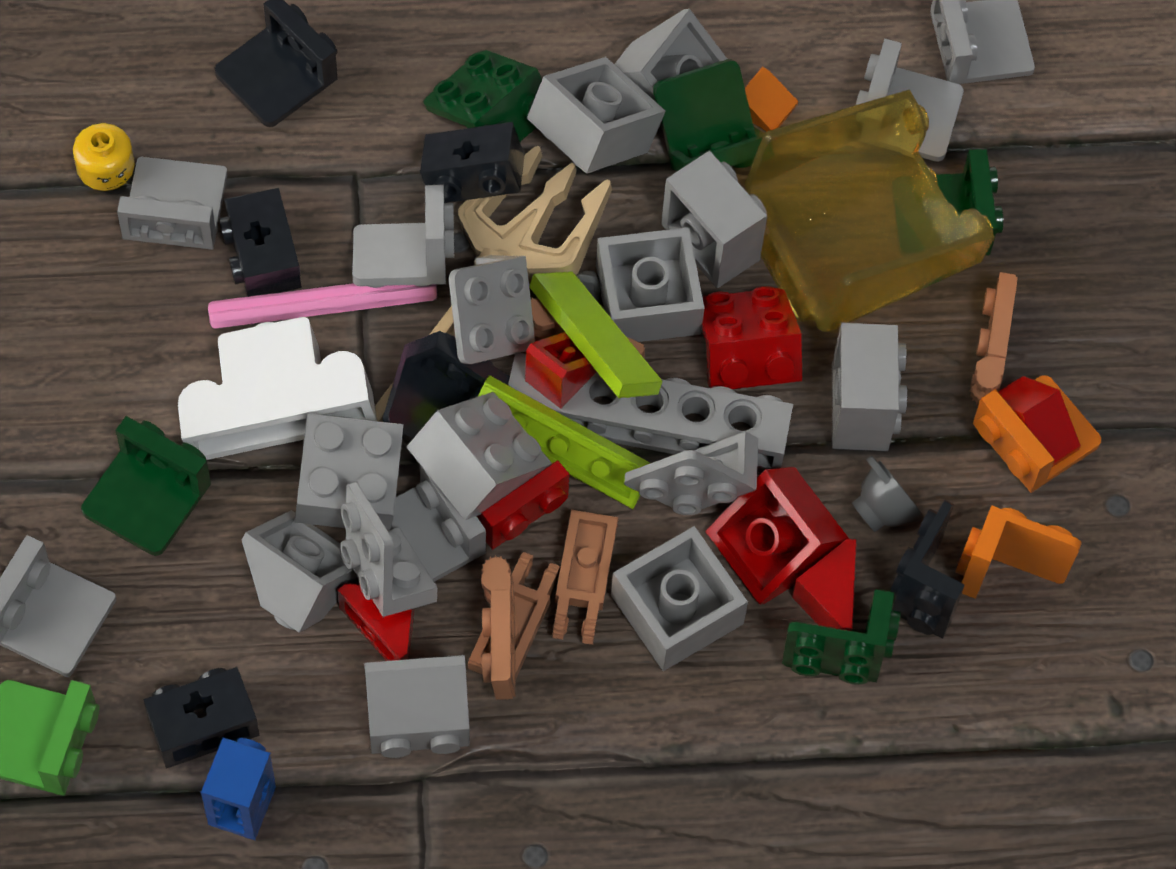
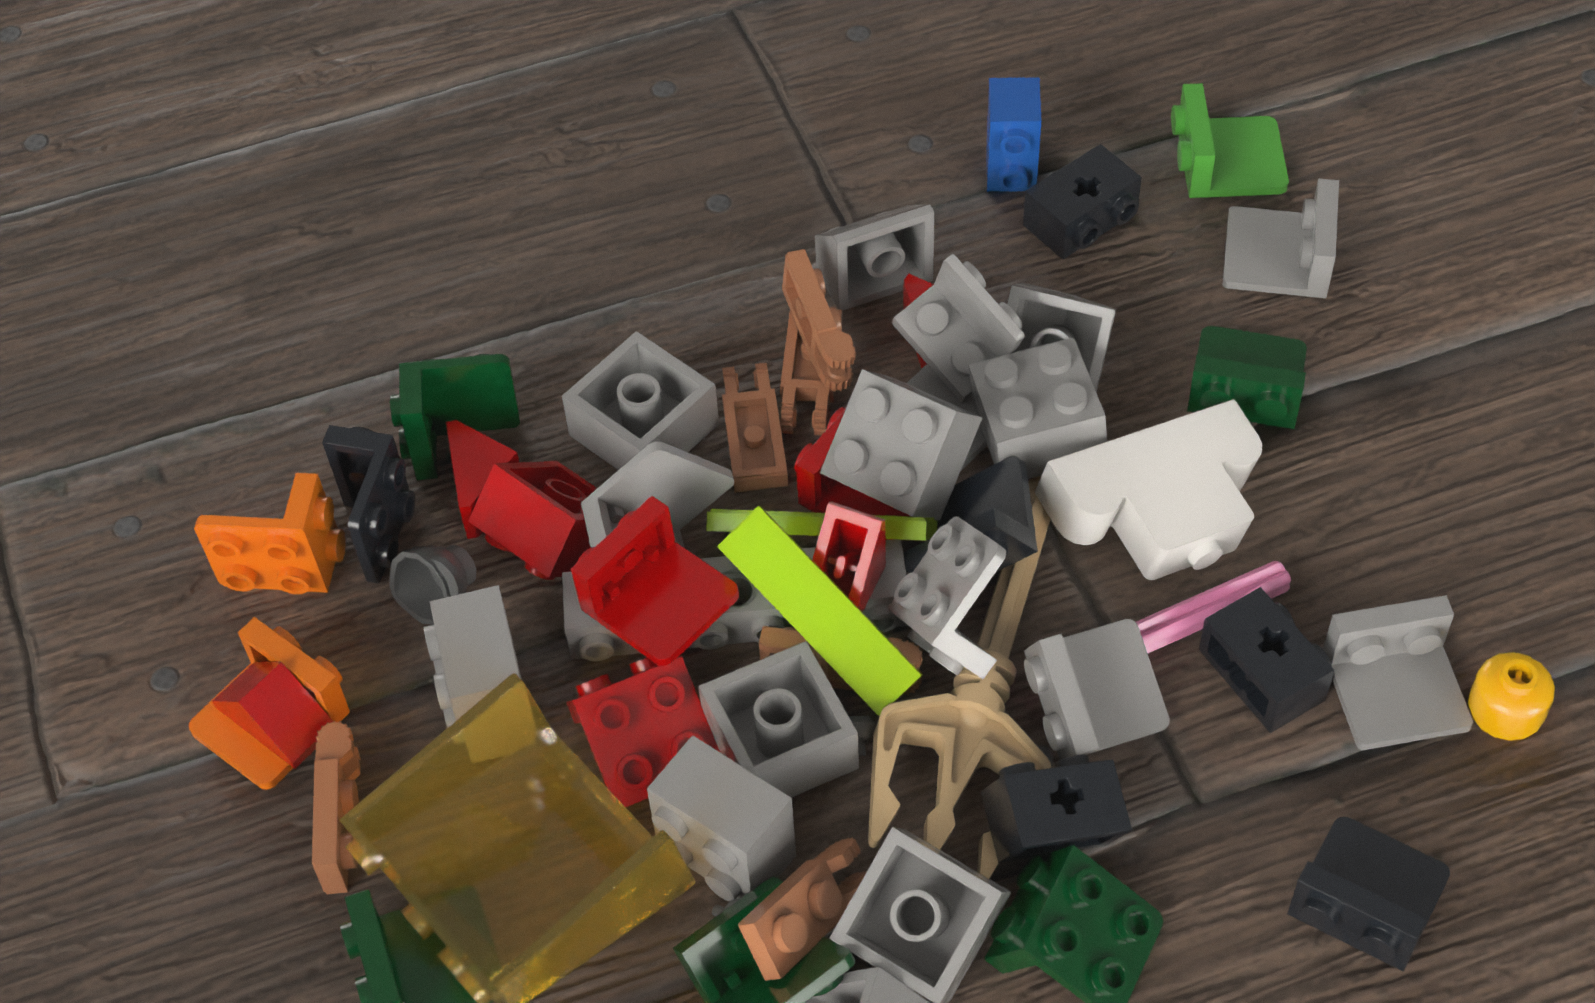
camera: 170 degrees right, 10 degrees down
none -> red bracket [571,496,739,666]
none -> nougat hinge [738,837,867,981]

